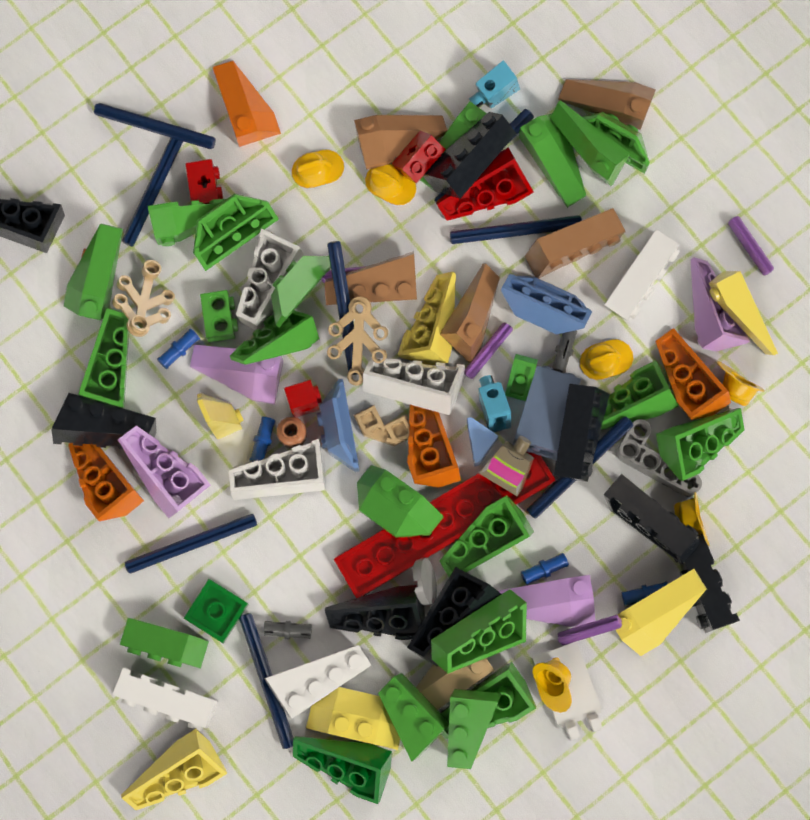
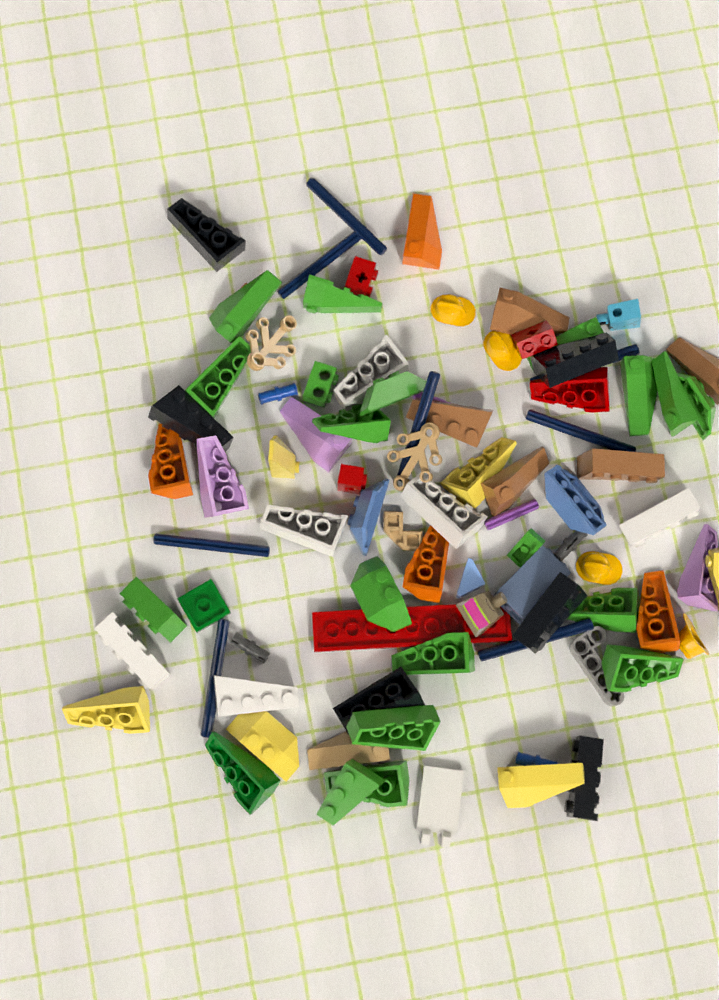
camera: 20 degrees right, 0 degrees up
bright green wedge [193,194,279,271] -> none
blue pin [249,417,276,462] -> none
nougat head [276,416,307,448] -> none
black wedge [325,585,425,640] -> none
bright green wedge [378,673,449,762] -> none
light grey tile [413,558,437,605] -> none
medium azure torso [479,375,511,433] -> none
lavender wedge [499,575,595,627] -> none
blue pin [520,553,569,585] -> none
yellow piece [532,657,572,713] -> none
medium lavender axle [558,615,622,645] -> none
black wedge [604,474,700,565] -> none
yellow piece [674,492,710,546] -> none

